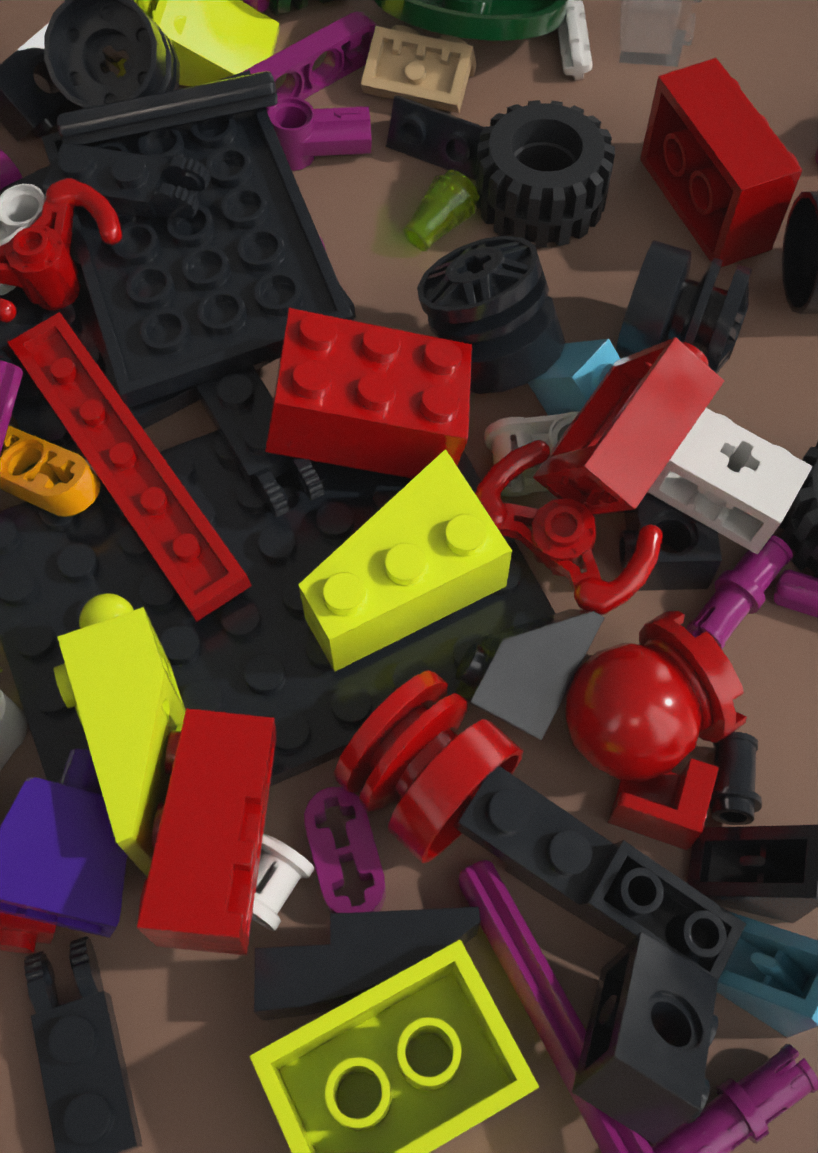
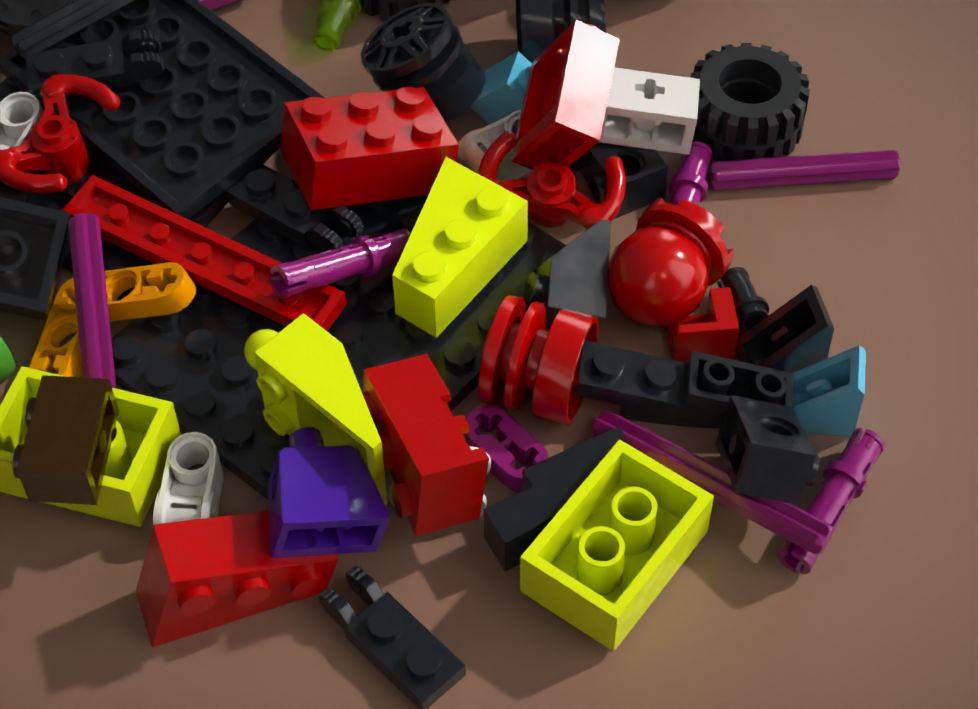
camera: 25 degrees left, 10 degrees down
none -> magenta pin [270,228,411,298]

